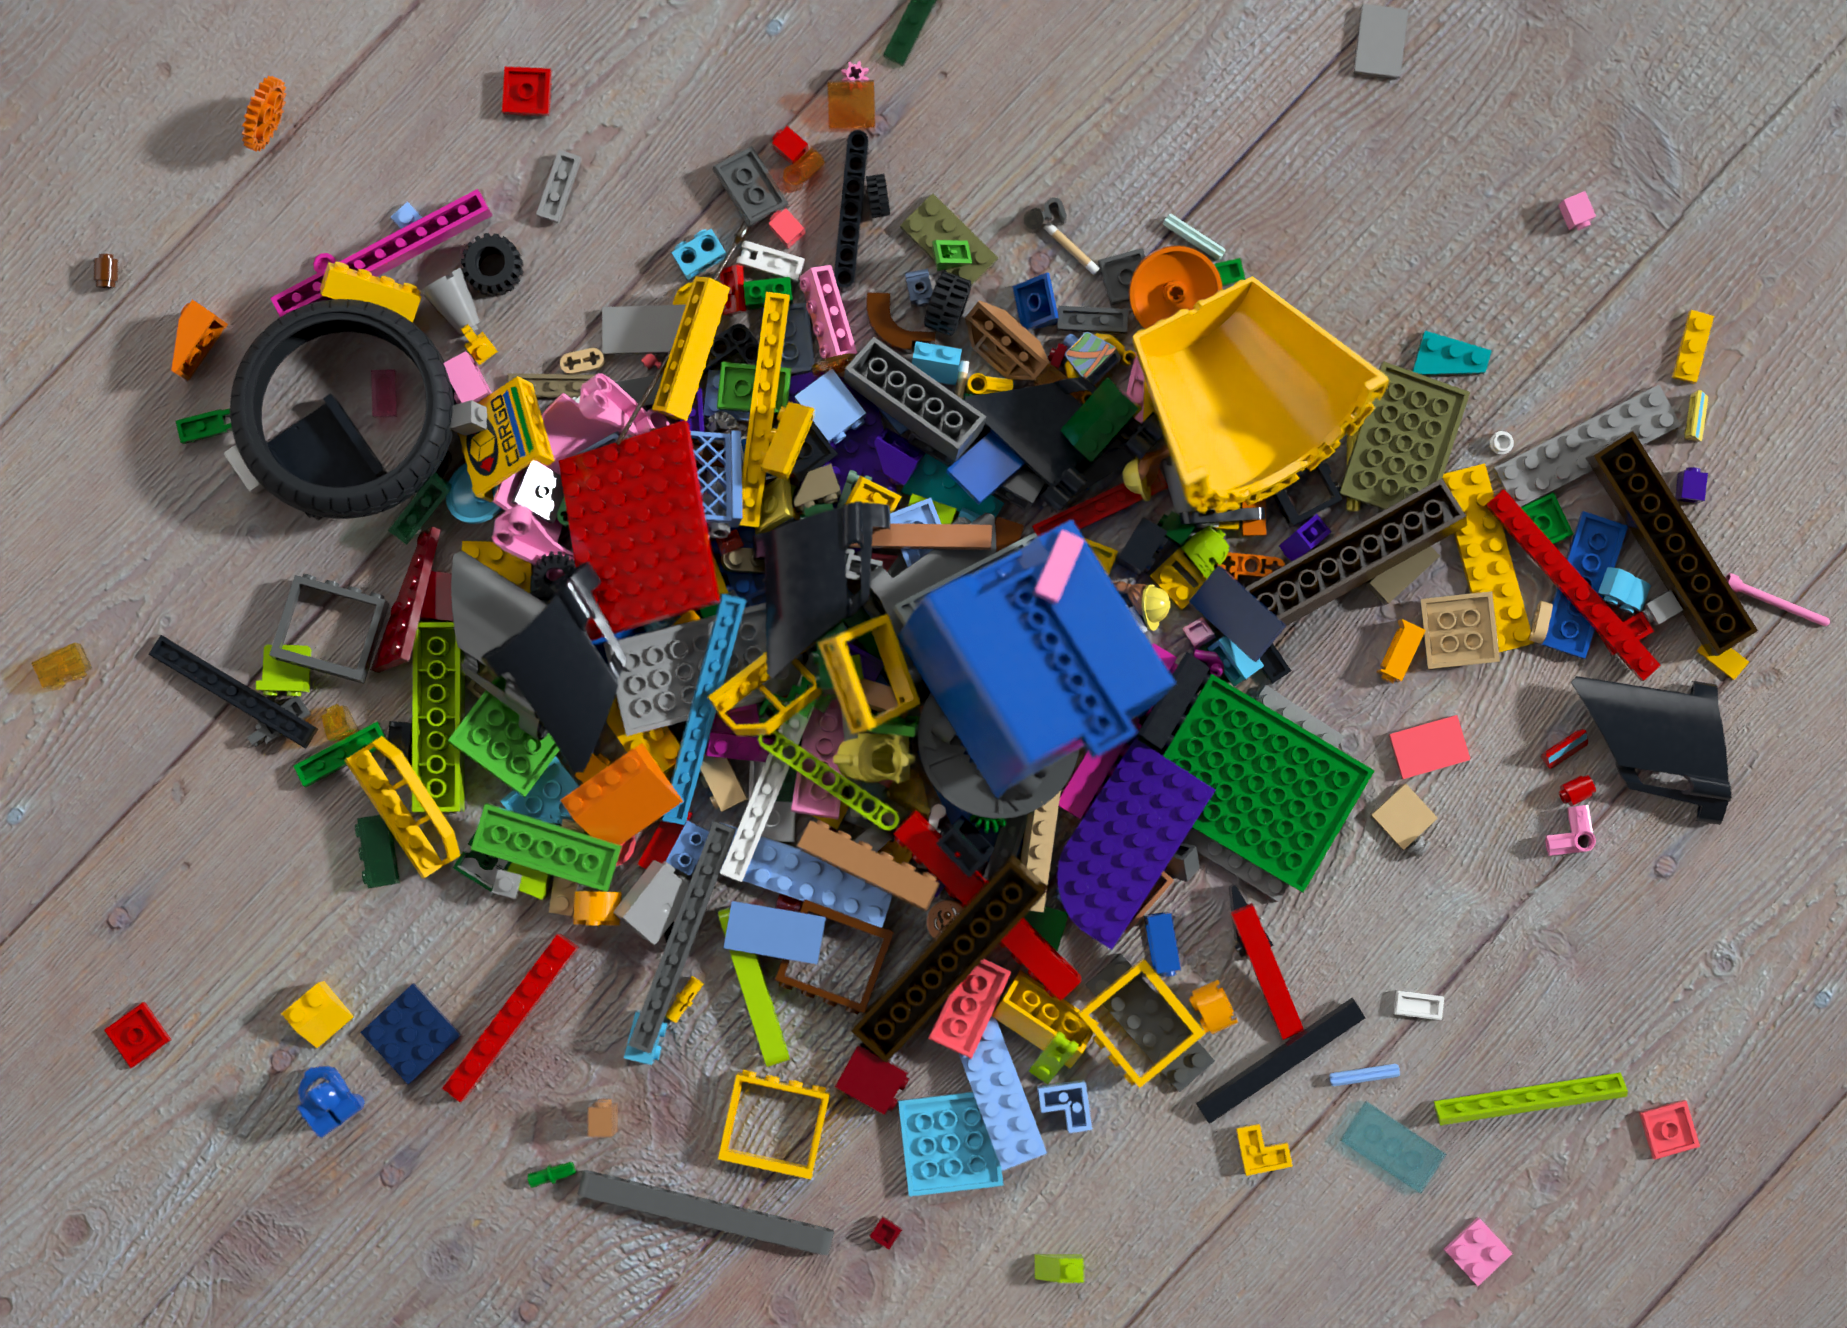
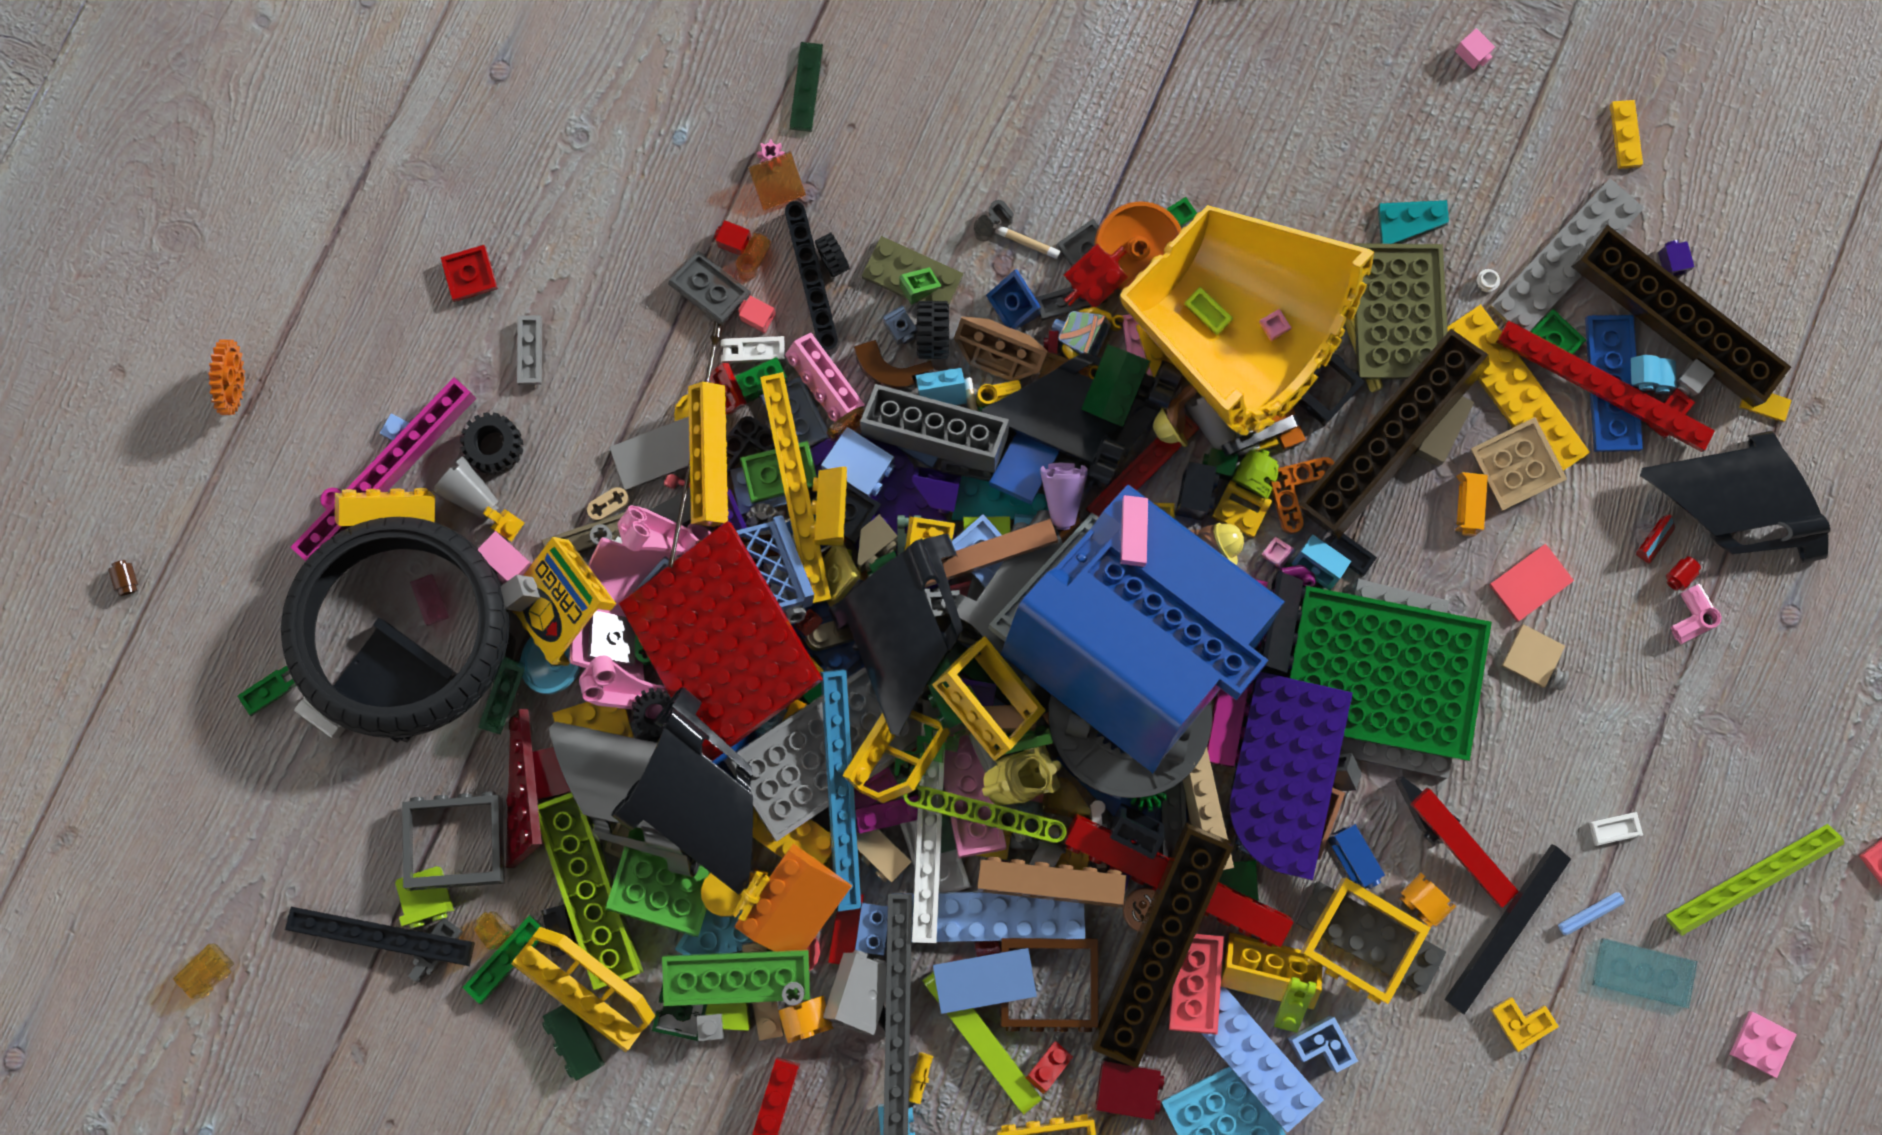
camera: 20 degrees left, 5 degrees down
orange slope [171,299,228,381] -> none
medium azure brick [672,229,726,281] -> none
light aqua axle [1163,214,1225,260] -> none
dark blue tile [1189,565,1286,662] -> none
dark purple slope [1279,514,1332,561] -> none
tan beam [1529,601,1553,644] -> none
light yellow slope [1684,390,1708,442] -> none
bright pink piece [1725,573,1830,626] -> none
none -> light grey bush [590,524,612,545]
none -> yellow tile [701,873,742,917]
none -> yellow pin [732,871,770,921]
none -> light grey bush [782,982,804,1005]
none -> red plate [1025,1041,1073,1094]
none -> lavender cone [1040,463,1088,530]
none -> red plate [1063,243,1128,307]
none -> lime tile [1184,287,1233,336]
none -> bright pink tile [1259,309,1291,341]

